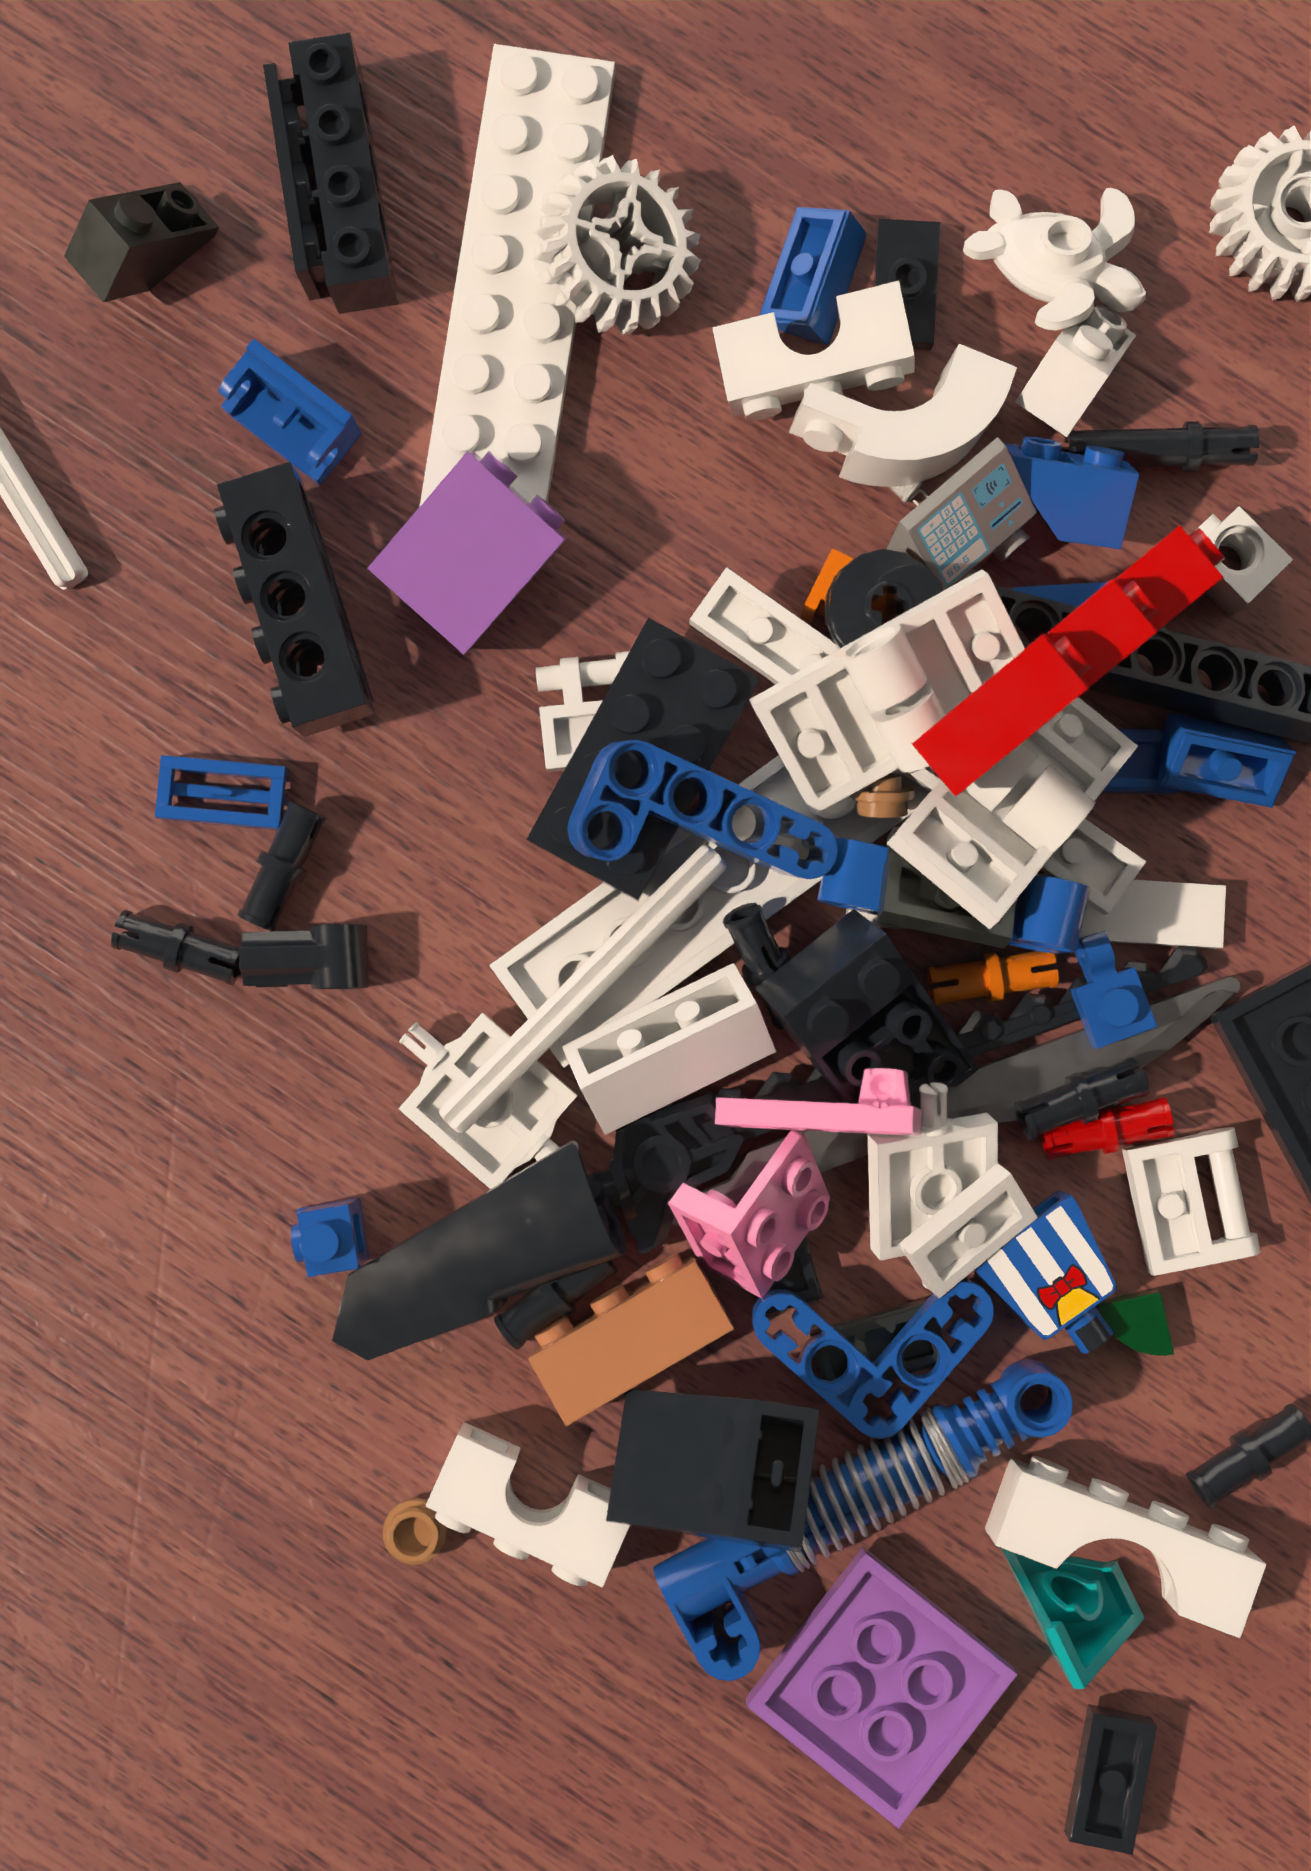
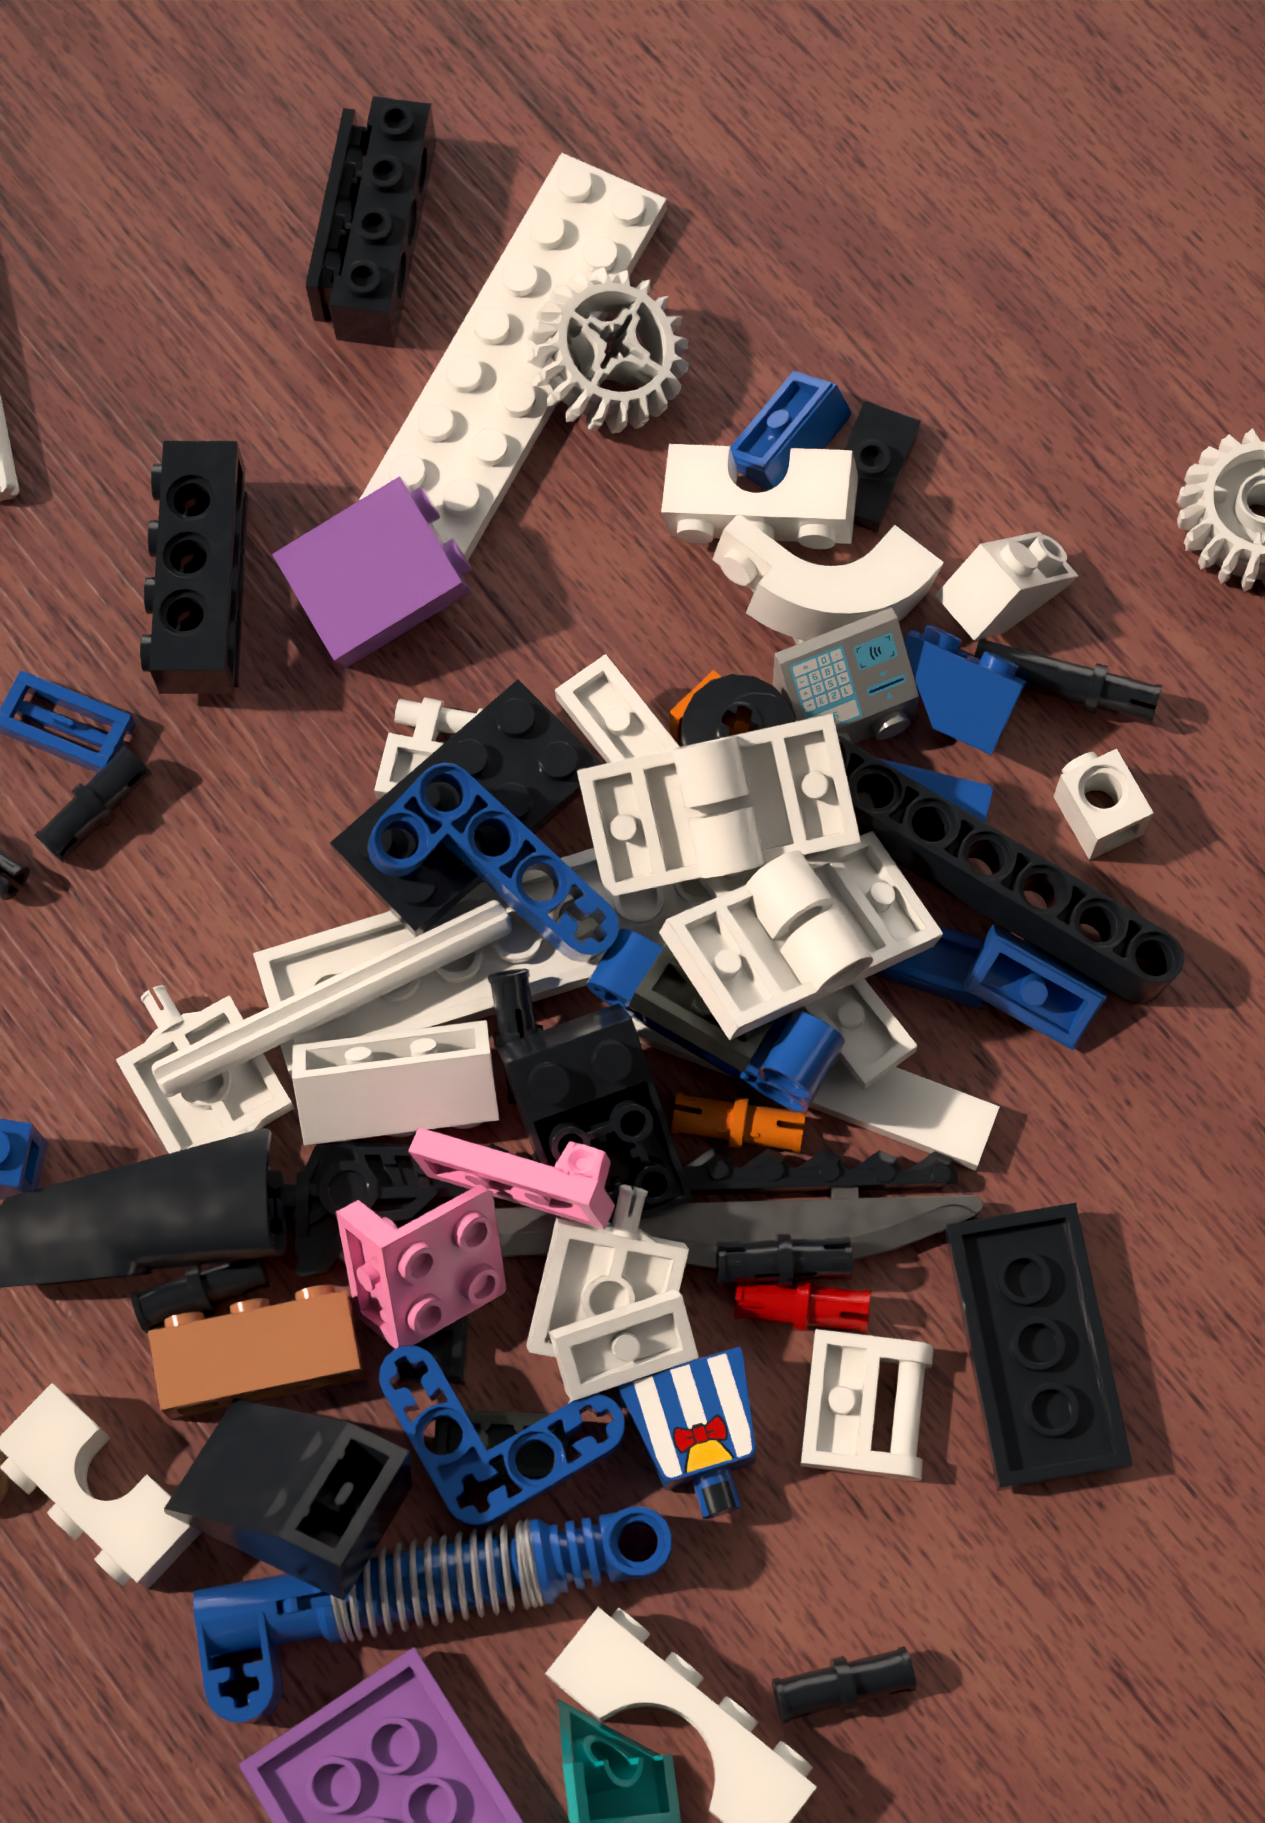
camera: 20 degrees right, 15 degrees down
pearl dark grey slope [64,182,219,302] -> none
blue hinge [218,338,361,486] -> none
black piece [239,924,368,989] -> none
medium nougat plate [850,773,915,818] -> none
red arch [912,525,1225,797] -> none
white animal [963,188,1146,331] -> none
blue plate [1070,931,1157,1049] -> none
dark green tile [1095,1289,1174,1356] -> none

